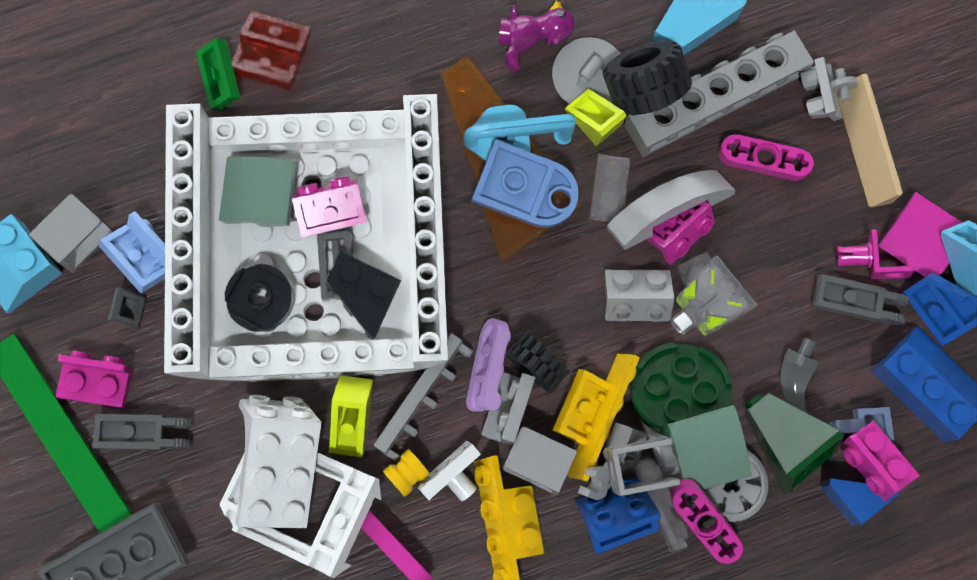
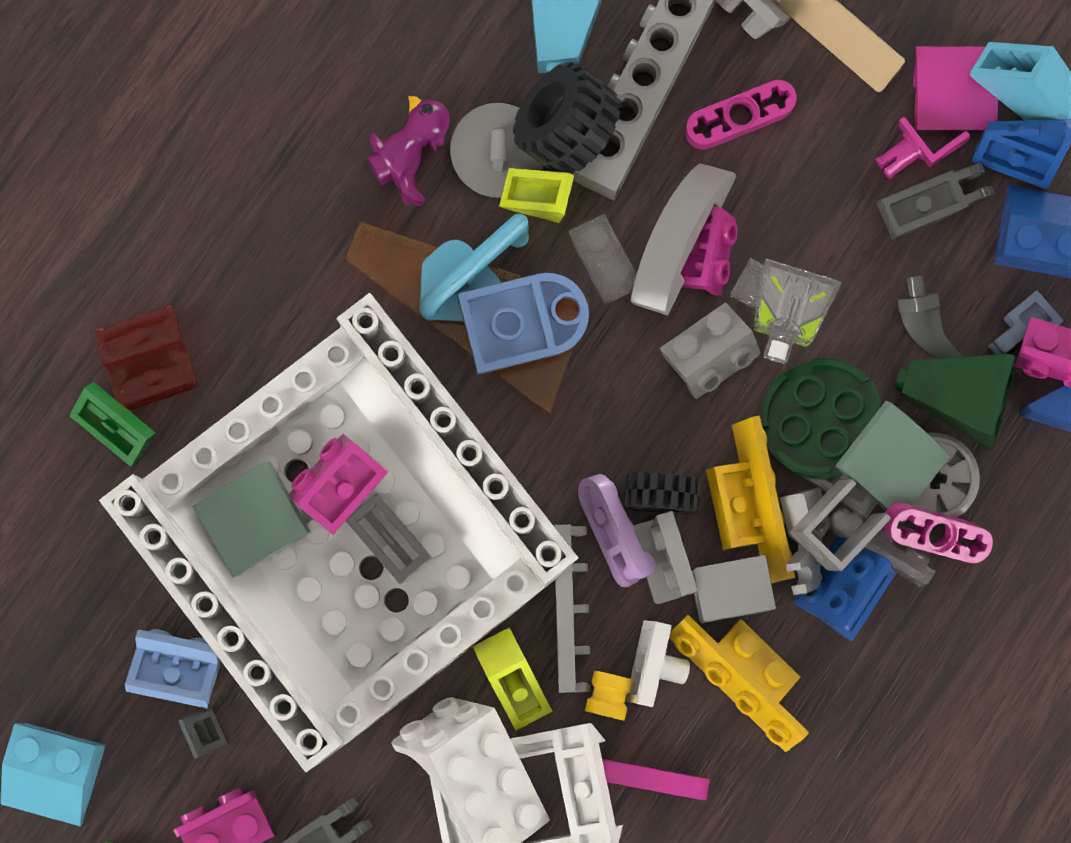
camera: 30 degrees left, 5 degrees up
light grey piece [29,194,112,273] -> none
black plate [224,264,294,332] -> none
black wing [325,251,401,340] -> none

